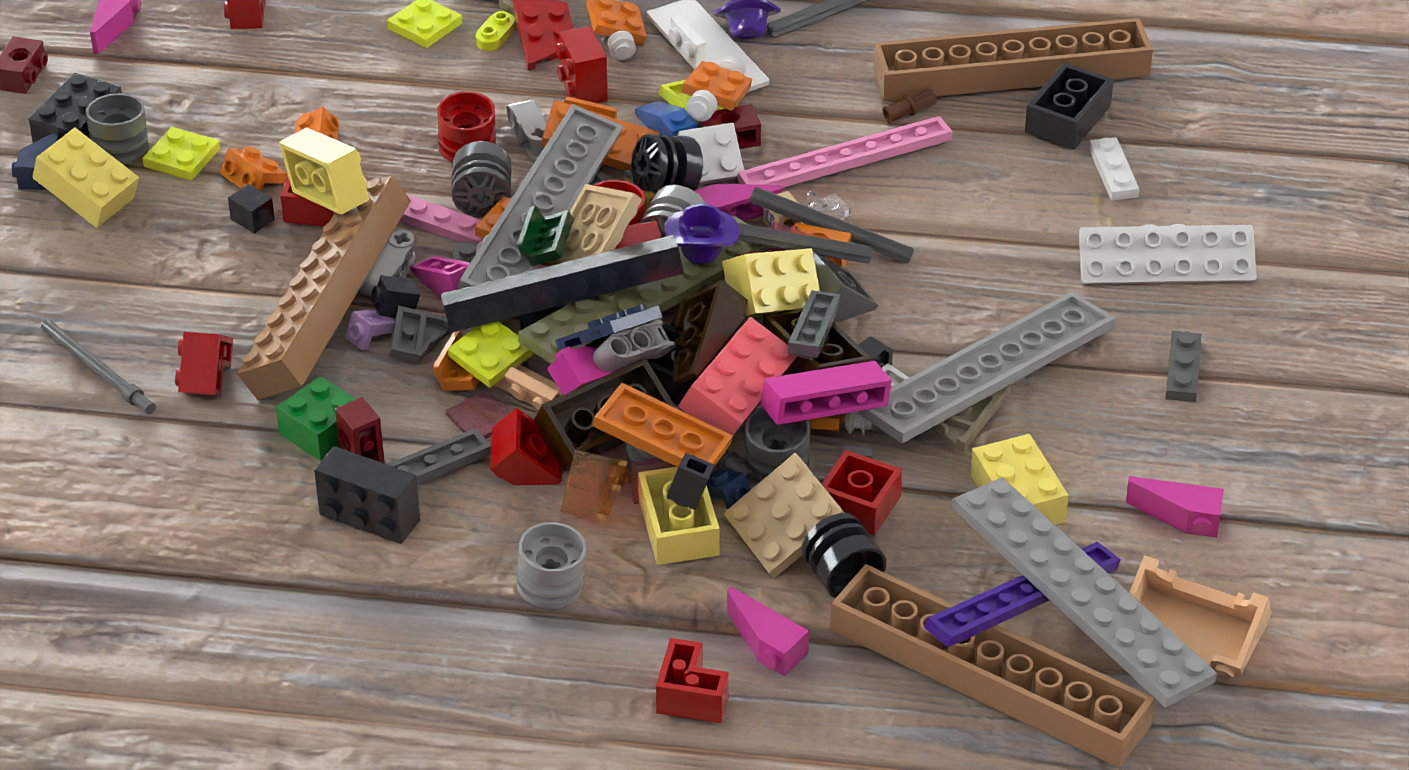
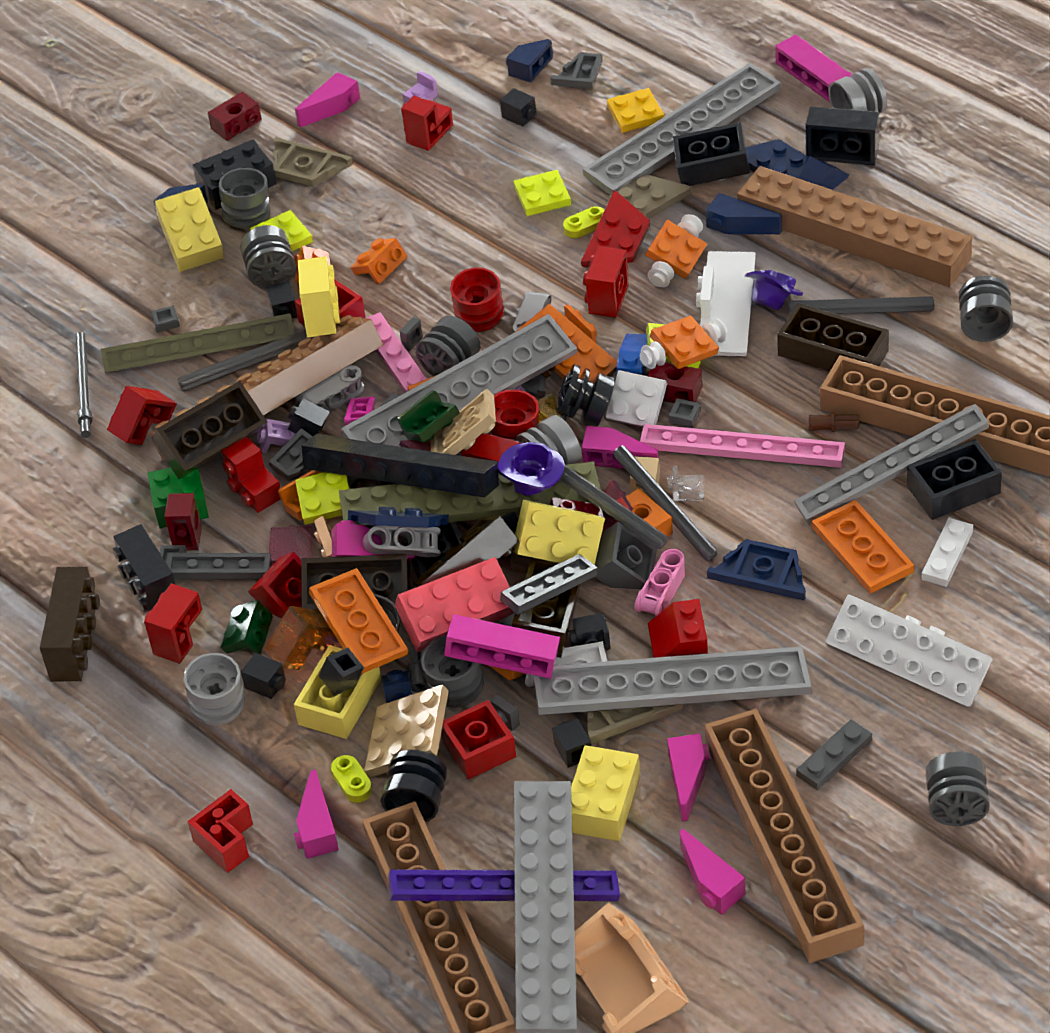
camera: 40 degrees right, 5 degrees up
none -> dark brown brick [40,567,100,682]
none -> olive plate [101,313,295,373]
none -> red brick [144,583,203,664]
none -> dark grey tile [151,305,180,333]
none -> dark brown brick [151,381,268,479]
none -> dark grey axle [178,330,314,391]
none -> dark green bracket [220,600,273,654]
none -> red brick [222,437,281,513]
none -> dark grey wheel [240,225,296,288]
none -> black brick [241,653,286,699]
none -> dark tan wing [273,137,353,187]
none -> neon yellow plate [331,755,372,803]
none -> dark grey tile [399,317,423,351]
none -> black brick [552,718,591,768]
none -> bright pink piece [634,549,685,616]
none -> red slope [648,599,708,658]
none -> dark pink slope [667,733,710,822]
none -> dark grey plate [669,398,701,428]
none -> medium nougat brick [704,708,864,963]
none -> dark blue wing [707,539,806,601]
none -> dark brown brick [777,303,889,371]
none -> light grey plate [794,404,989,524]
none -> orange plate [812,500,915,594]
none -> dark grey wheel [926,751,990,826]

